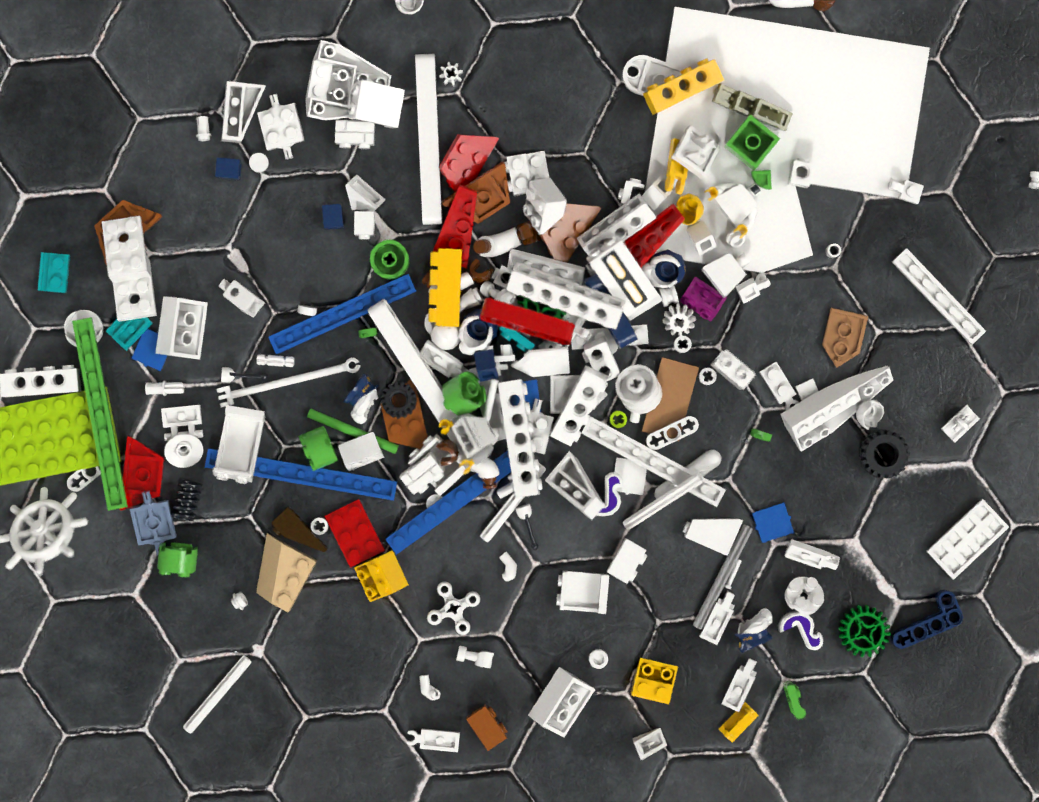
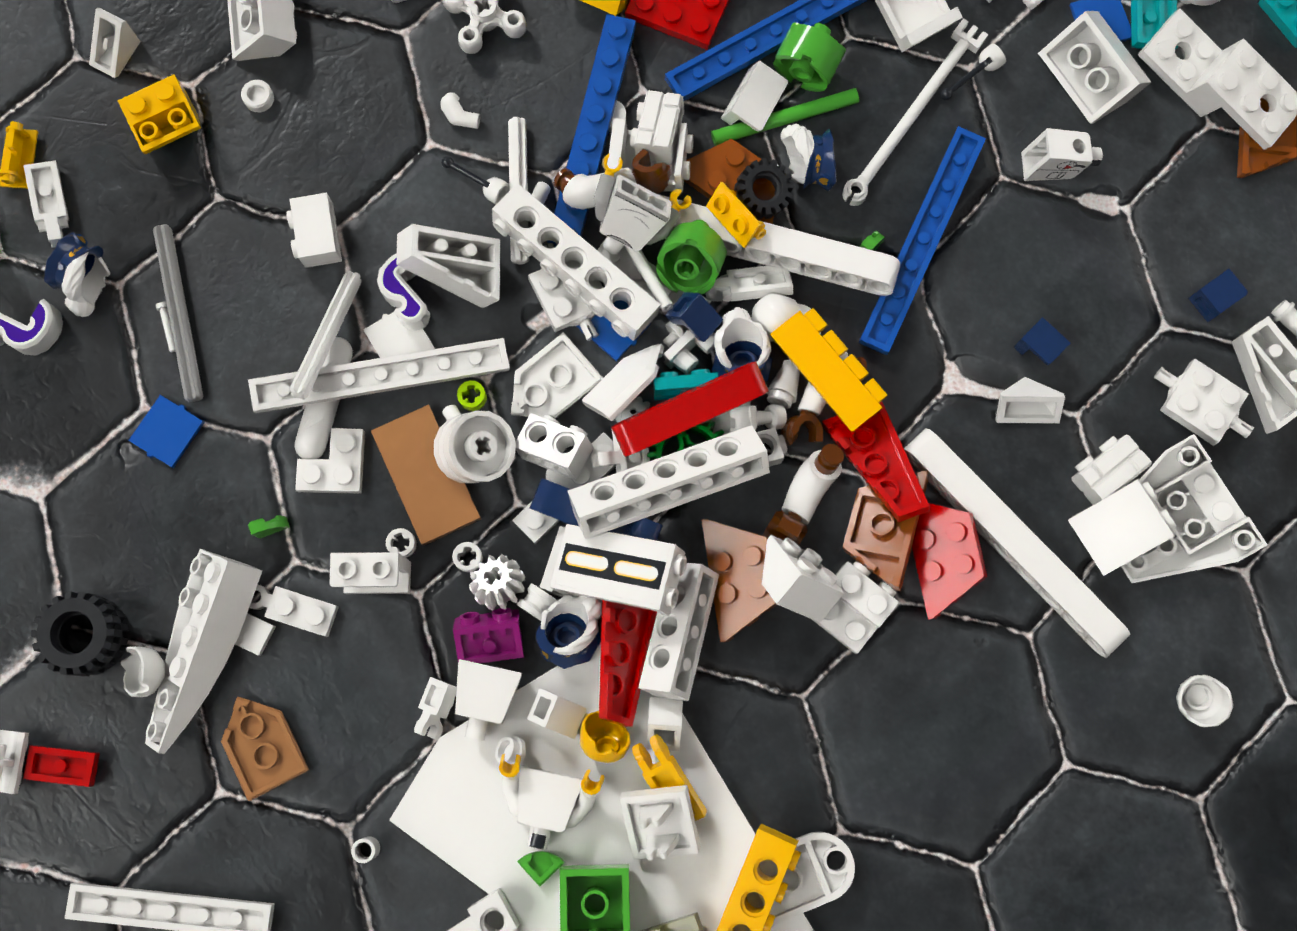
camera: 140 degrees right, 10 degrees down
white tile [249,153,269,173] -> none
white axle [256,354,294,367] -> none
white tile [297,305,317,316] -> none
white brick [354,211,375,240] -> none
bright green brick [370,240,409,280] -> none
white gear [439,62,463,86] -> none
white plate [507,249,585,285] -> none
white brick [550,365,608,446] -> none
white panel [556,571,609,614] -> none
white bracket [618,178,645,205] -> none
white beam [646,416,699,450] -> none
white slope [683,518,743,556] -> none
white hinge [699,591,735,645] -> none
white hinge [785,539,840,570] -> none
white plate [785,577,824,615] -> none
none -> red plate [23,745,100,787]
none -> white plate [295,428,365,493]
none -> yellow hinge [706,182,766,248]

